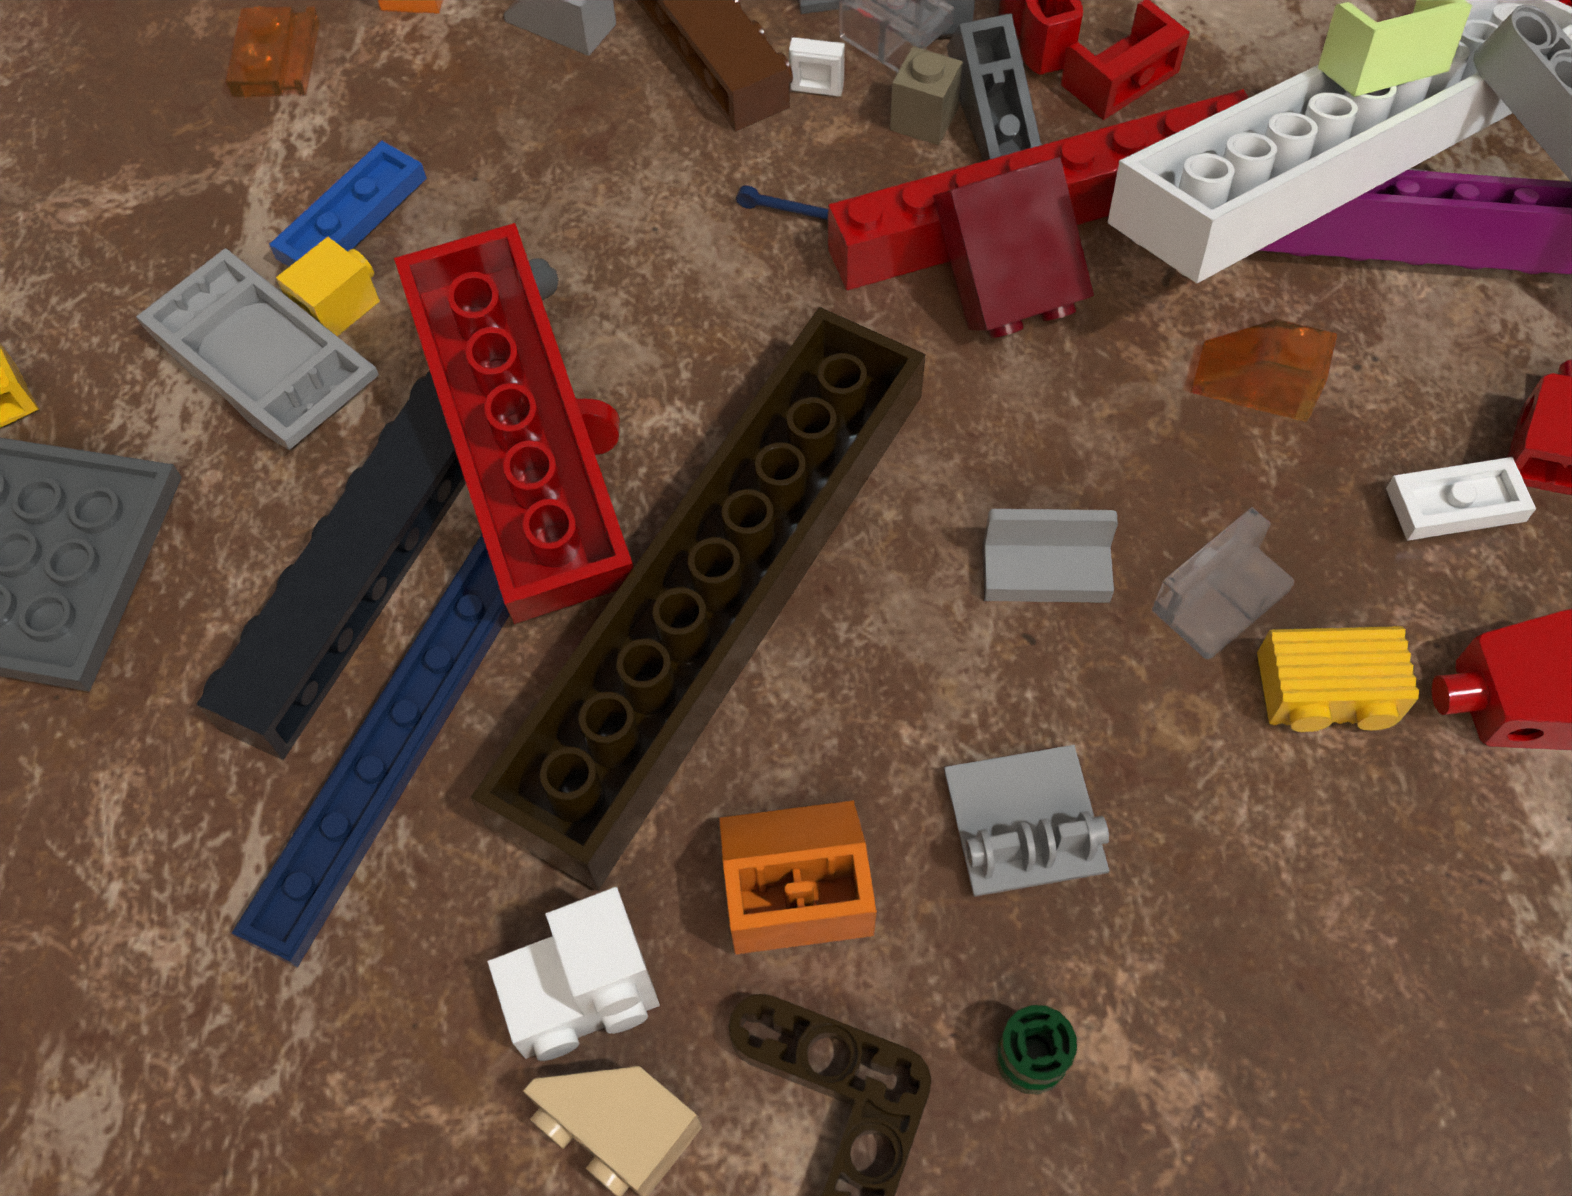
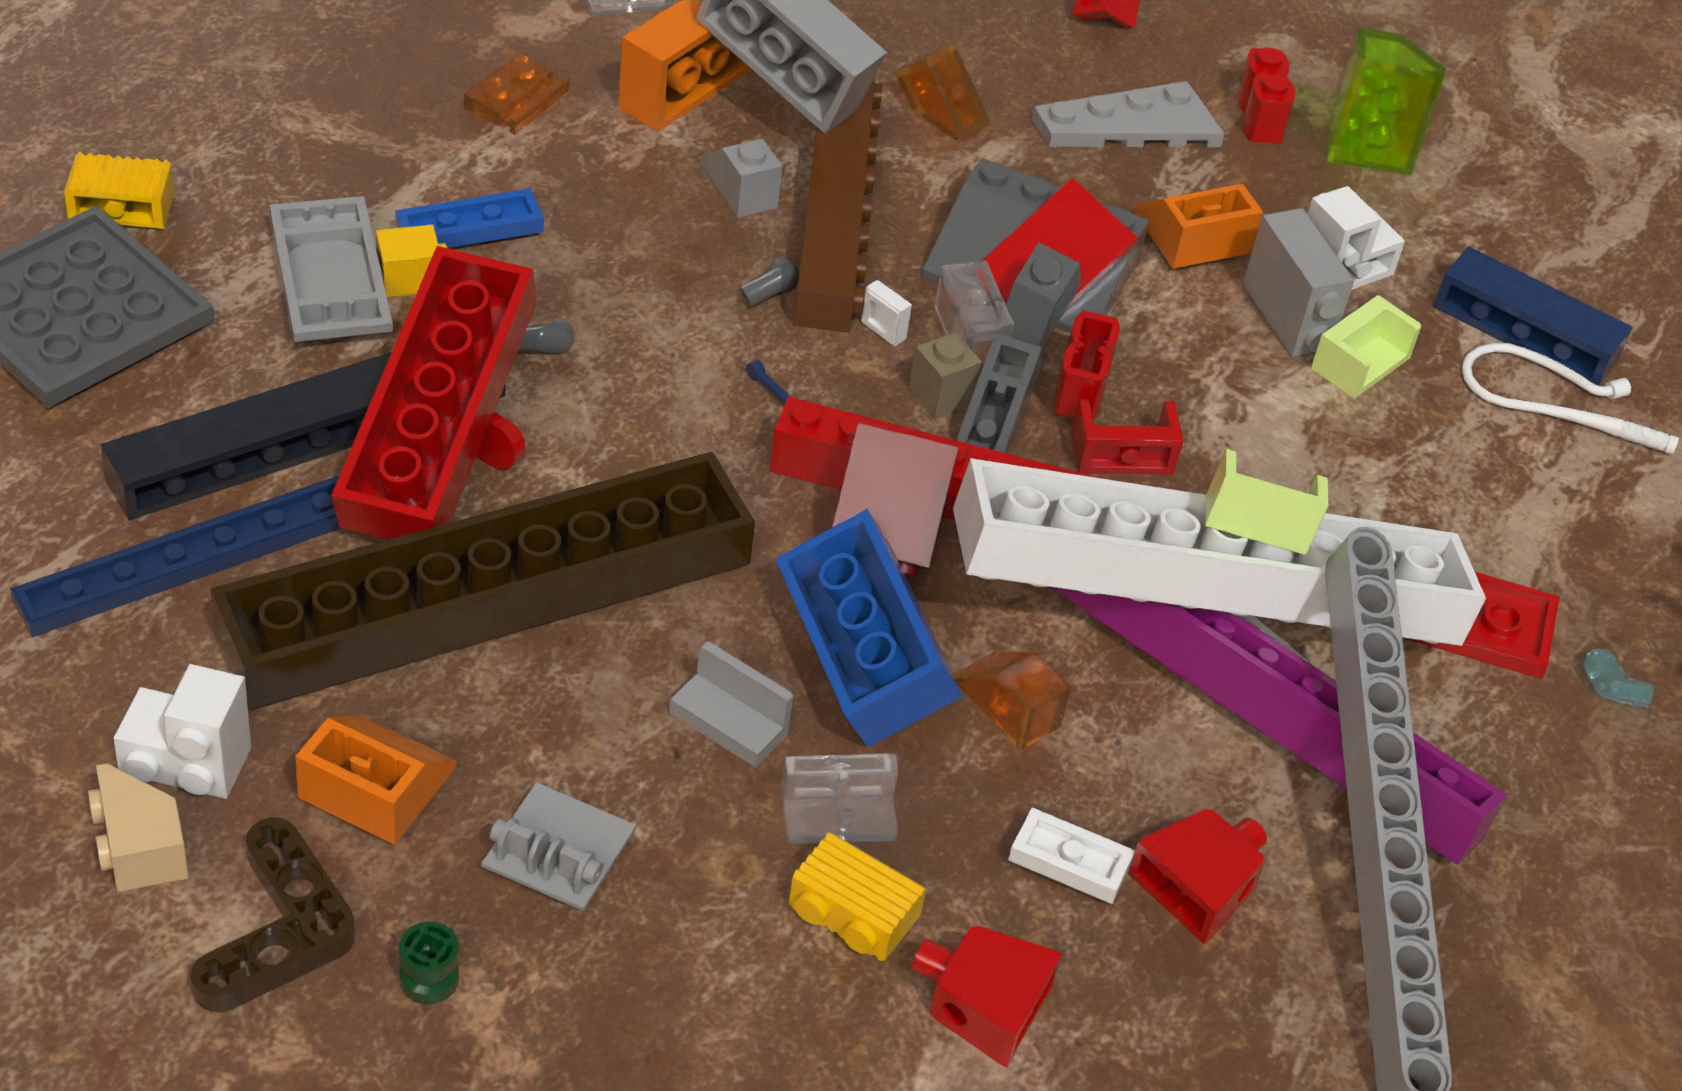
camera: 25 degrees right, 15 degrees down
none -> dark grey arm [740,258,799,307]
none -> blue brick [775,509,963,747]

